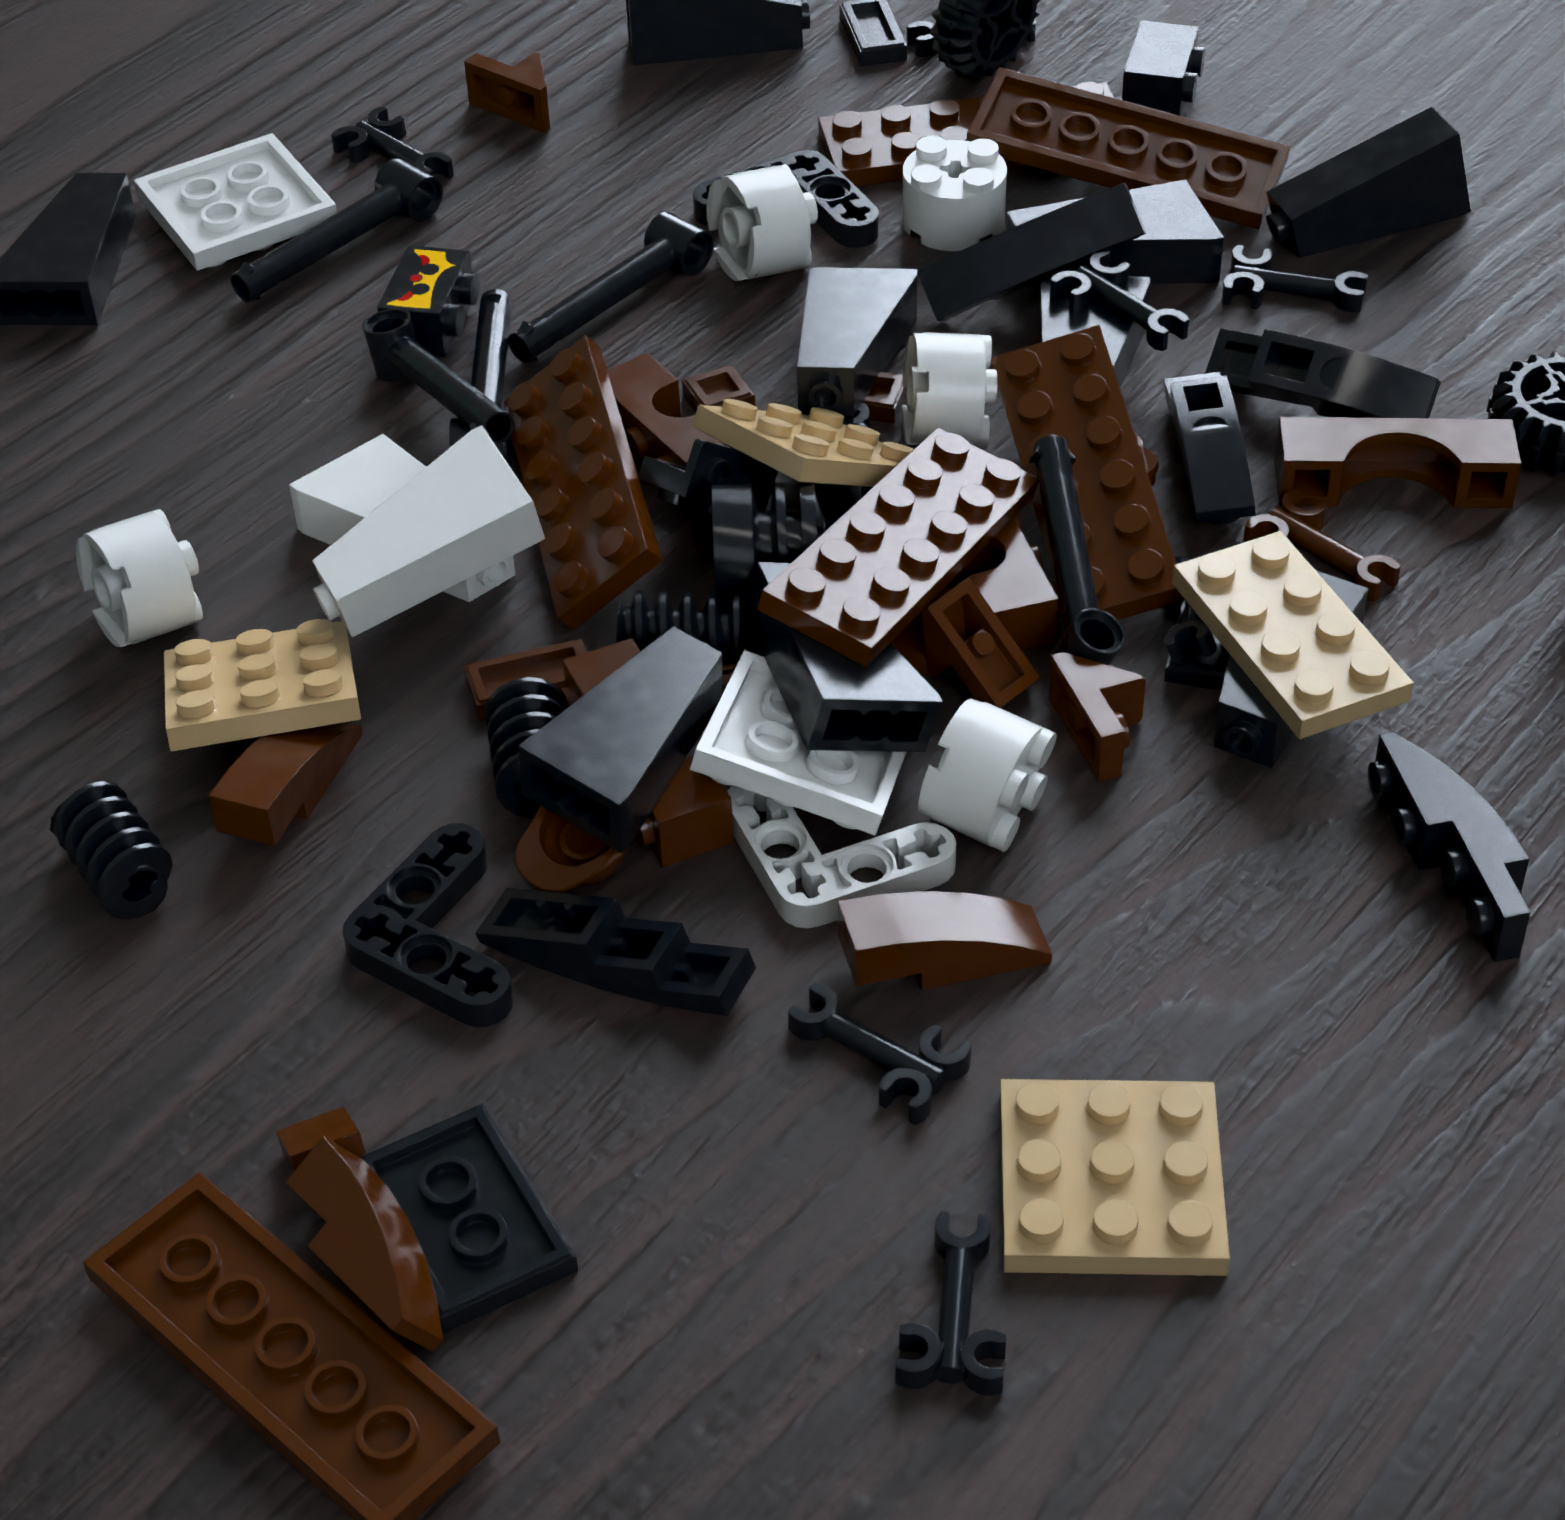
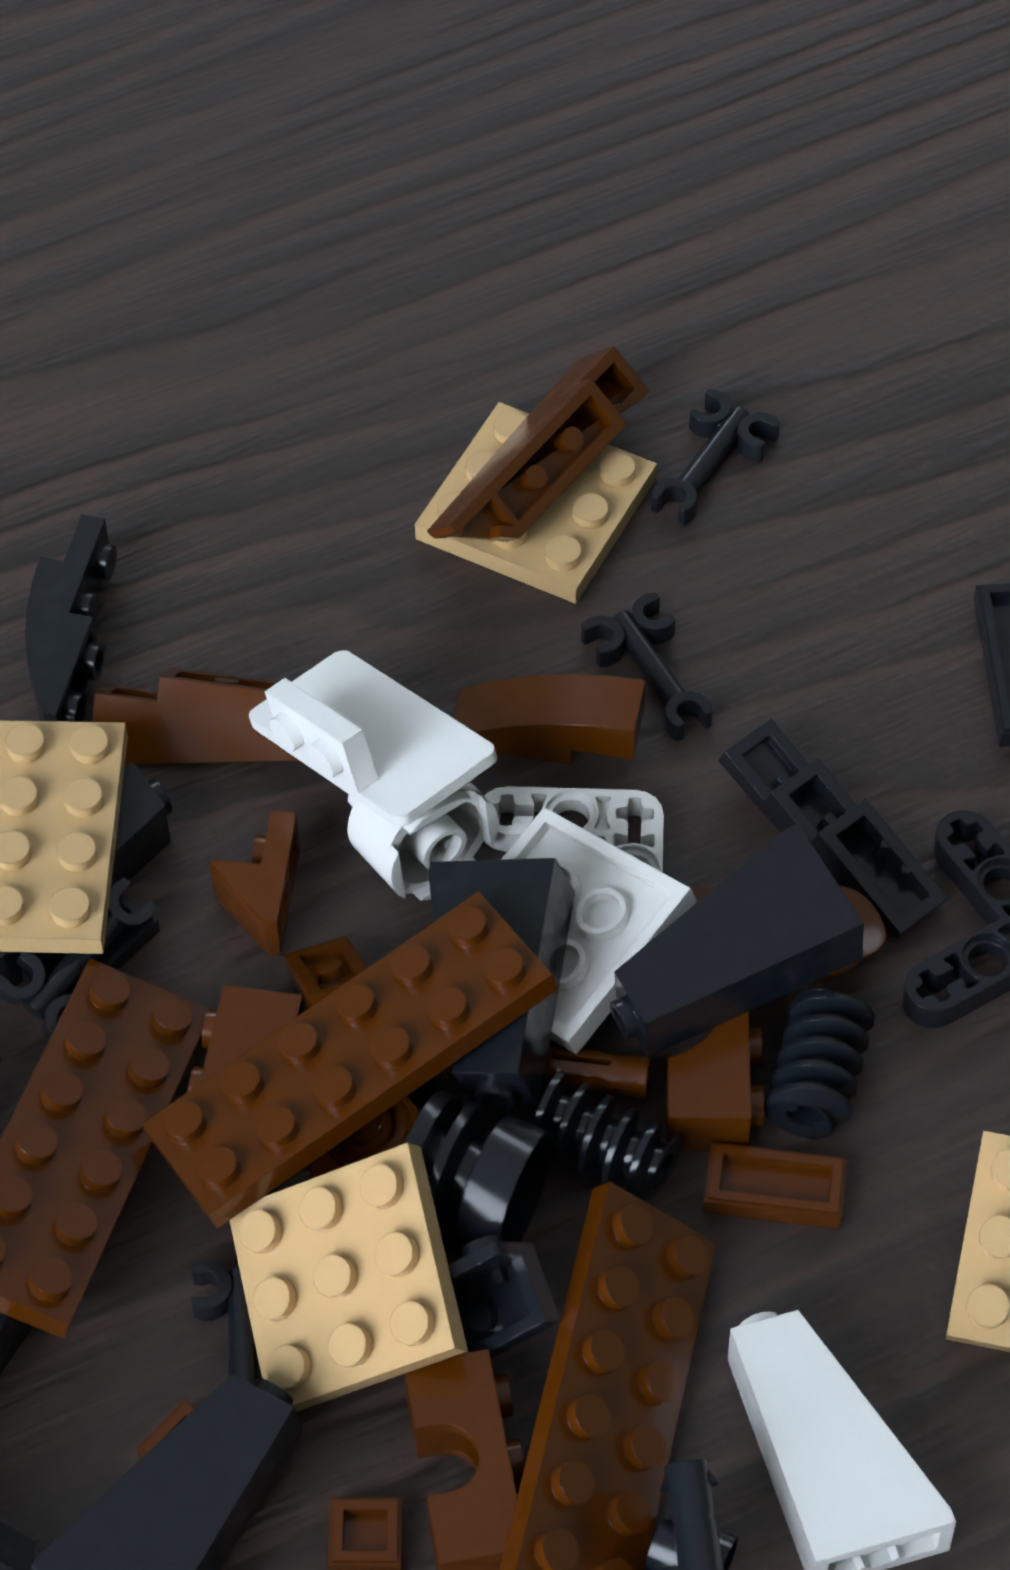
camera: 155 degrees left, 10 degrees up
white slope [312,425,545,637] -> none
white brick [902,332,997,448] -> none
black piece [1029,435,1126,667] -> none
none -> reddish brown wedge [92,667,300,765]
none -> white bracket [249,650,497,827]
none -> reddish brown wedge [427,346,649,542]

